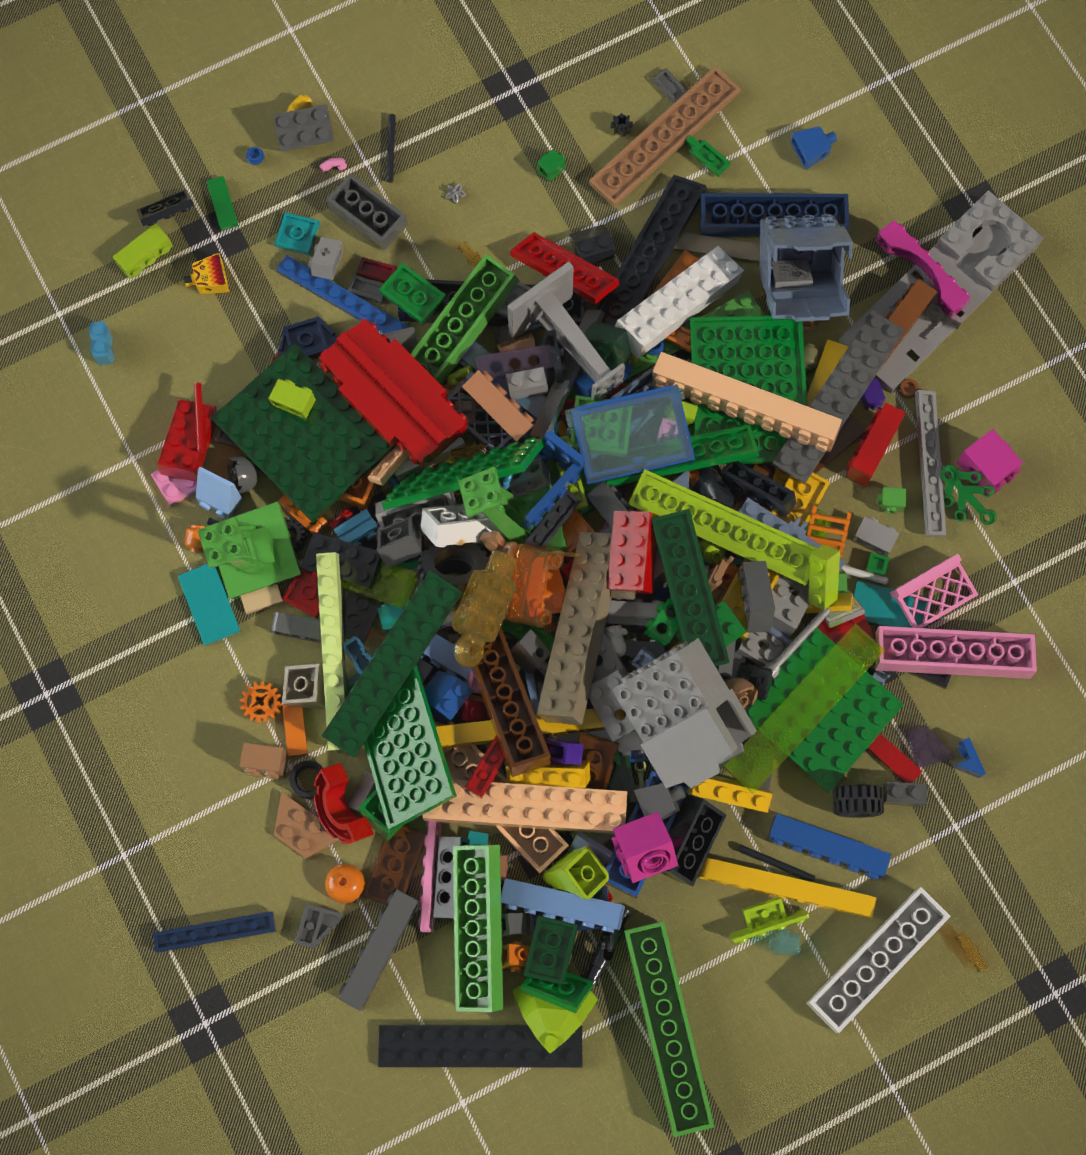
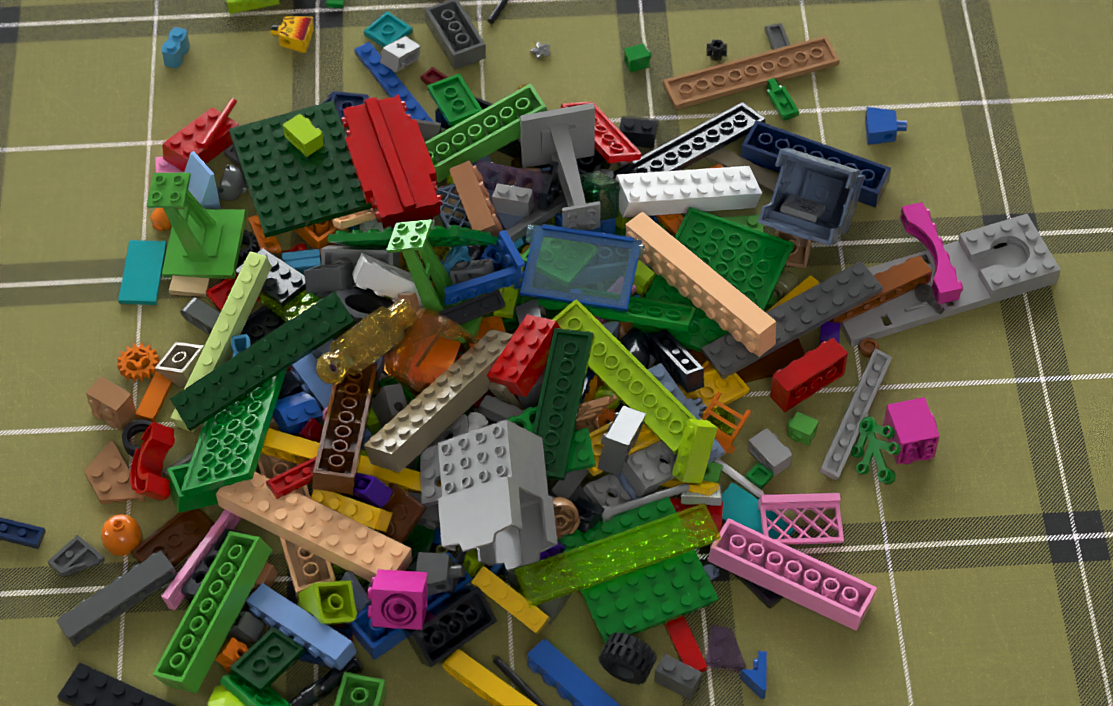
camera: 25 degrees right, 20 degrees down
dark grey tile [348,275,385,304] -> none

